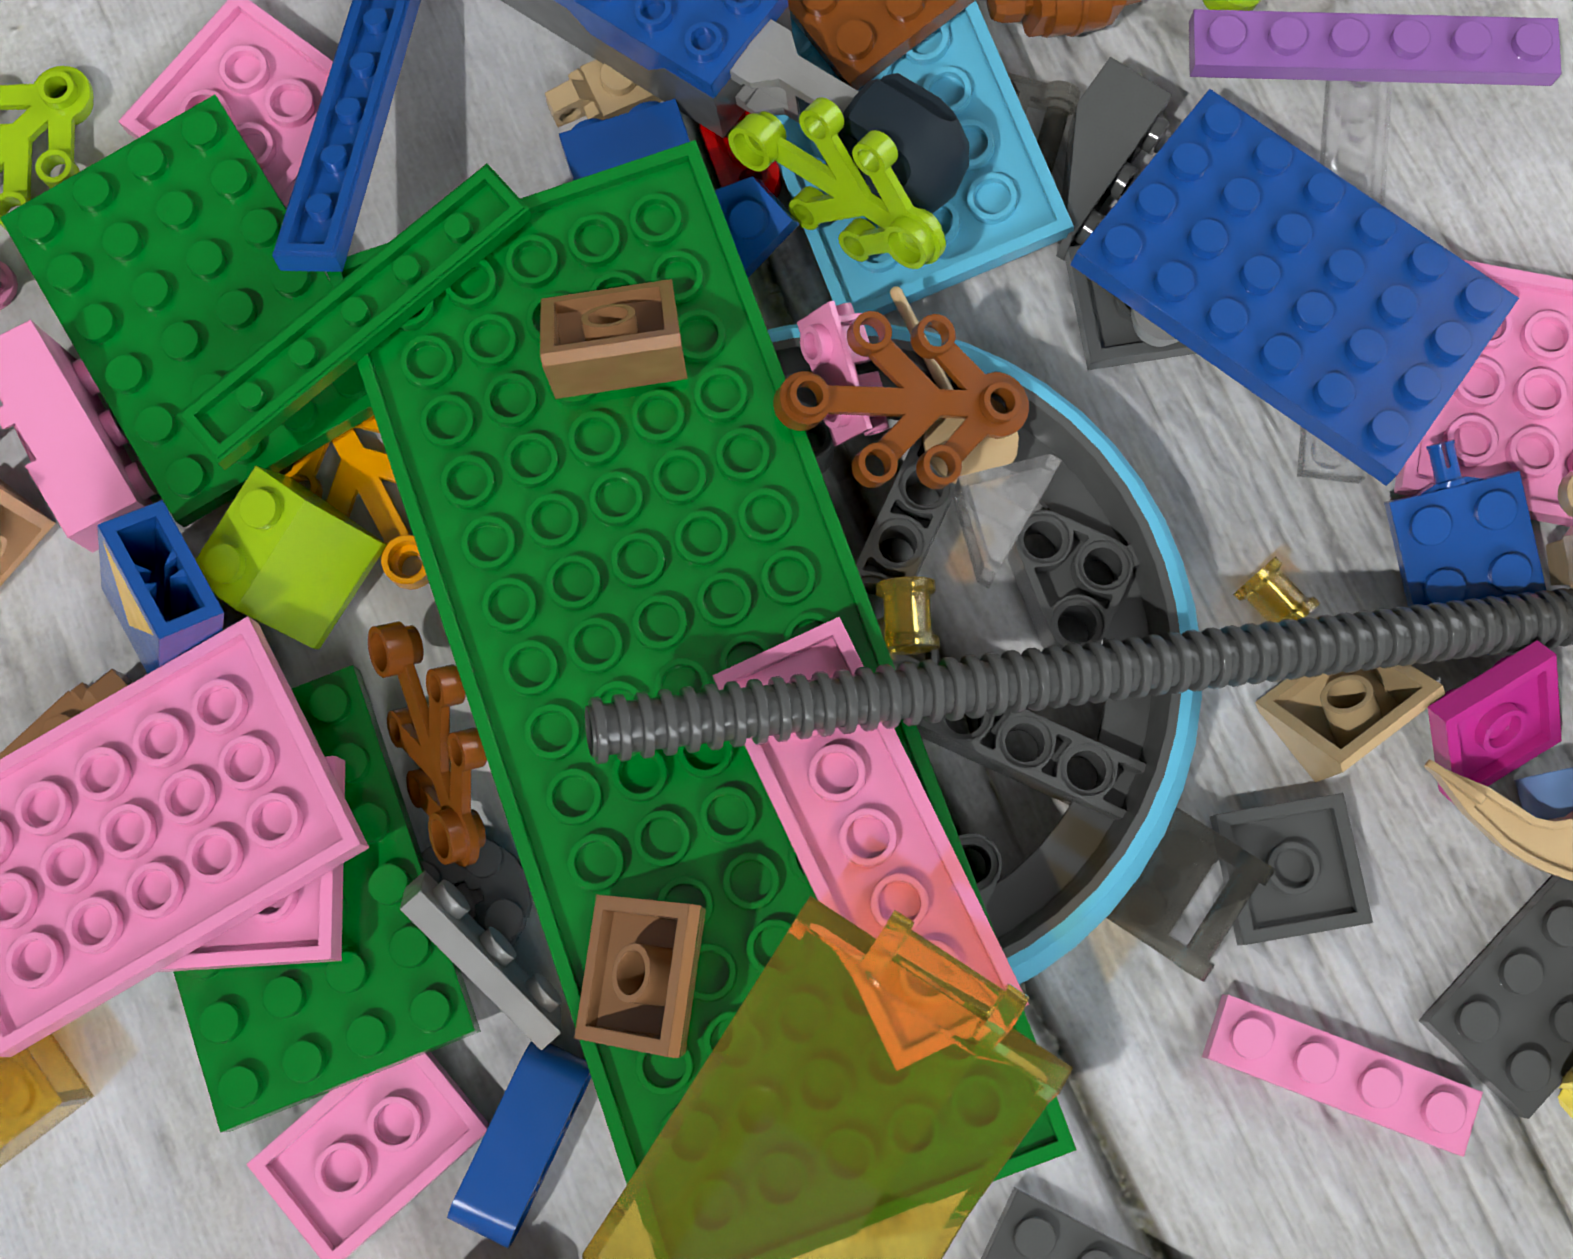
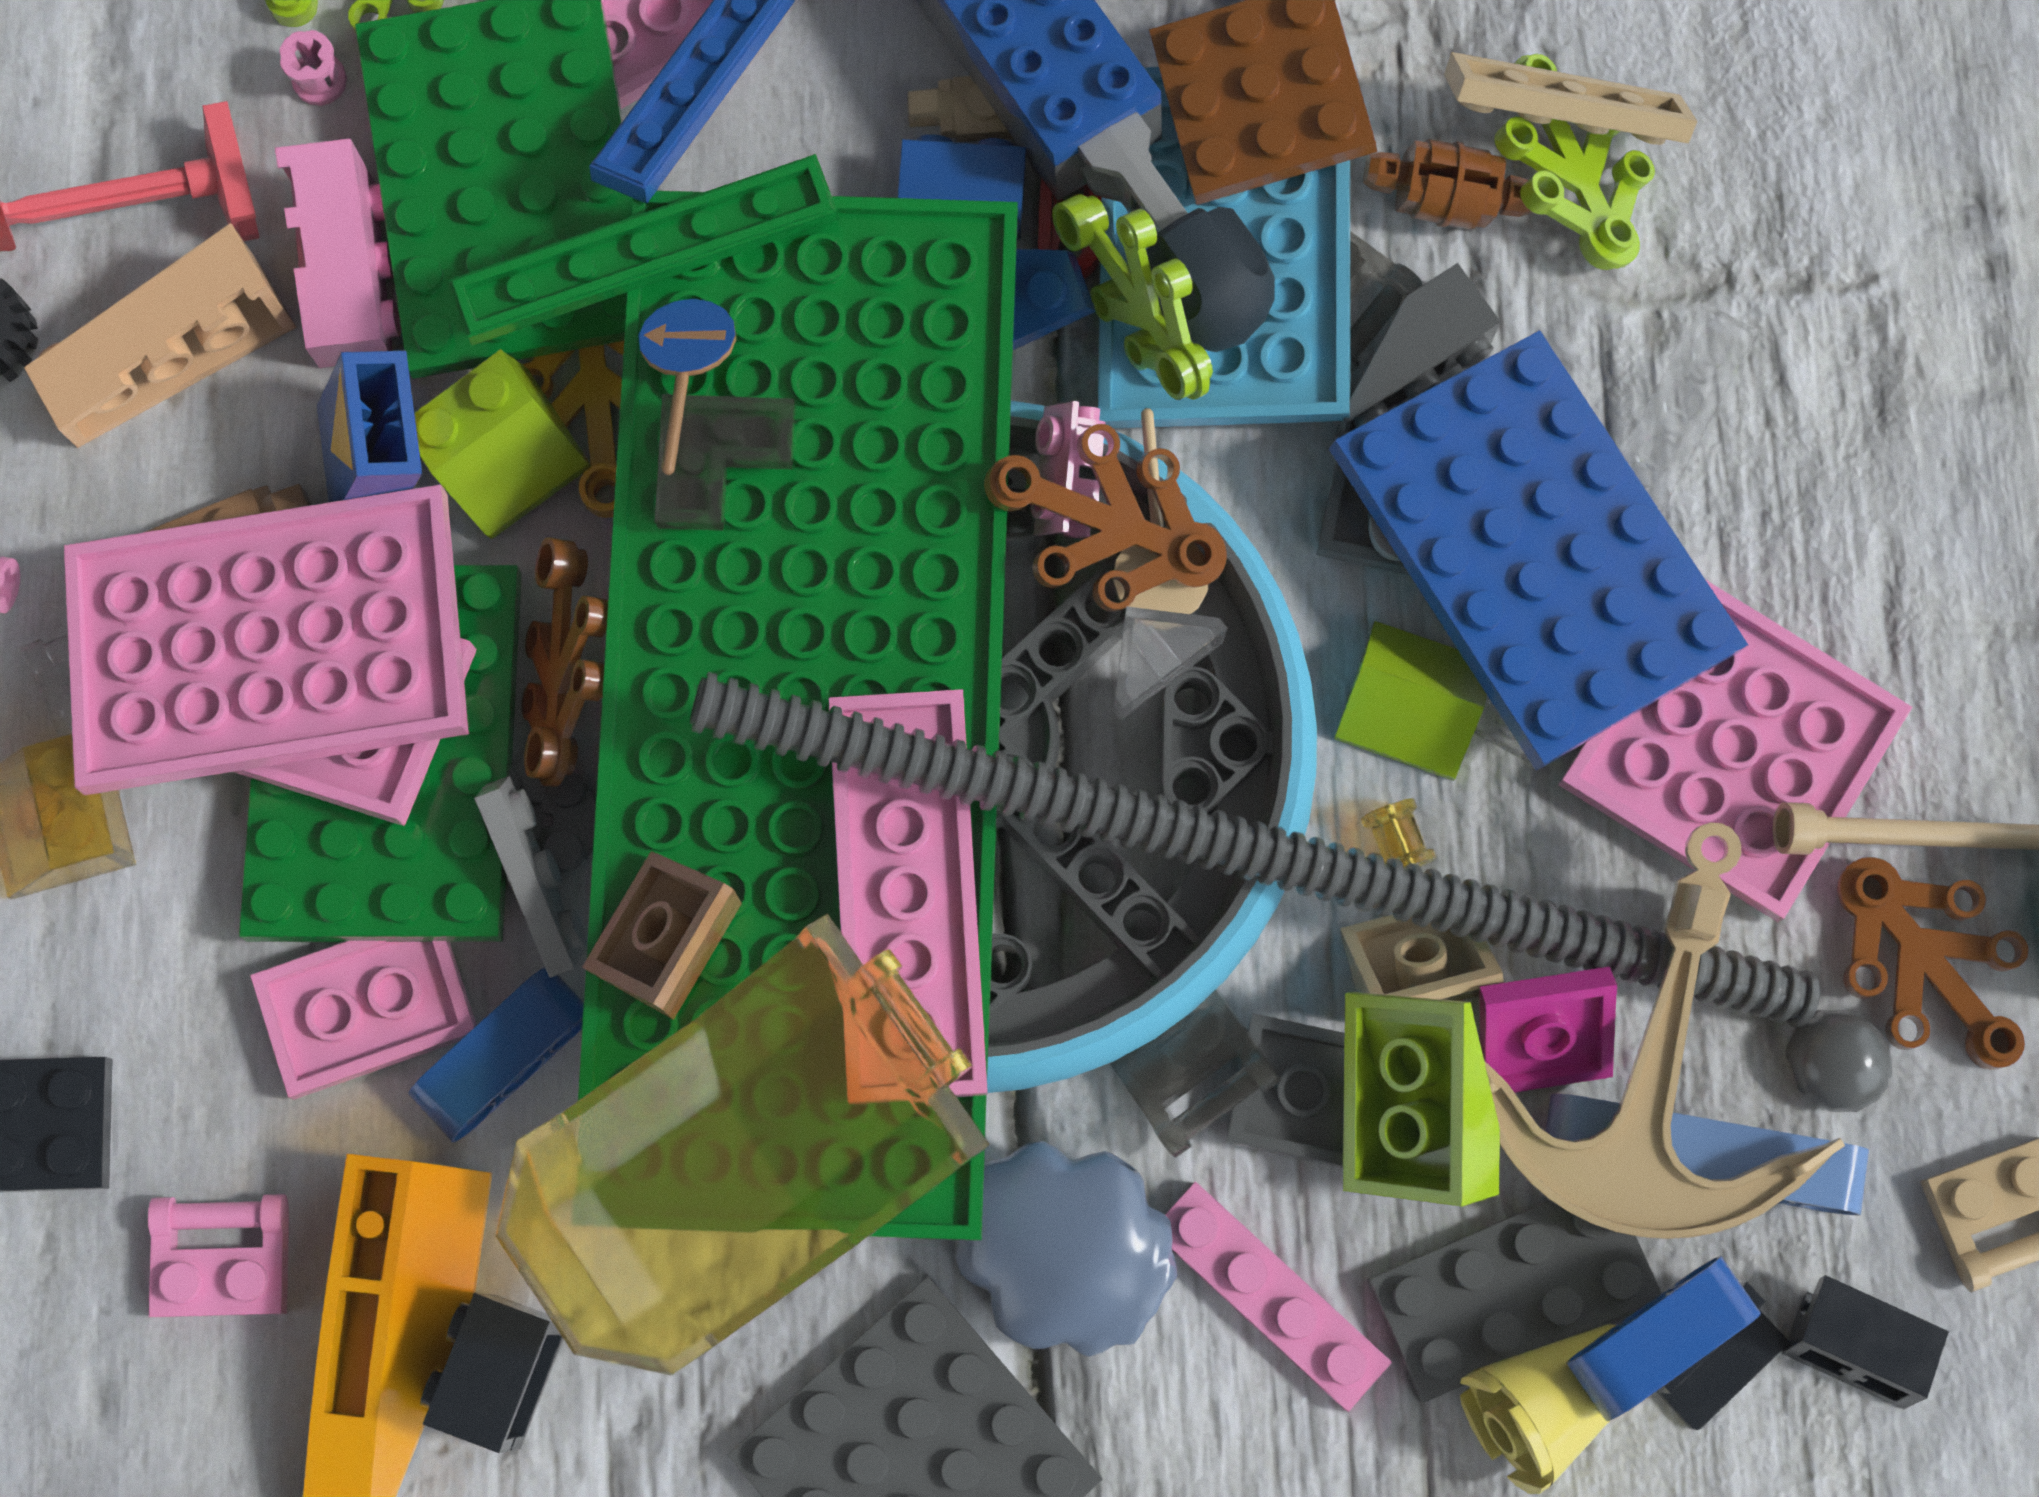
camera: 20 degrees right, 0 degrees up
medium nougat slope [540,279,687,399] -> none
clear yellow bush [875,576,940,655] -> none
medium lavender plate [1189,9,1562,86] -> none
blue plate [1384,440,1547,655] -> none
none -> blue piece [639,299,736,475]
none -> clear smoke plate [655,394,796,531]
none -> sand blue piece [955,1141,1178,1357]
none -> lime slope [1334,621,1487,781]
none -> lime slope [1343,992,1500,1207]

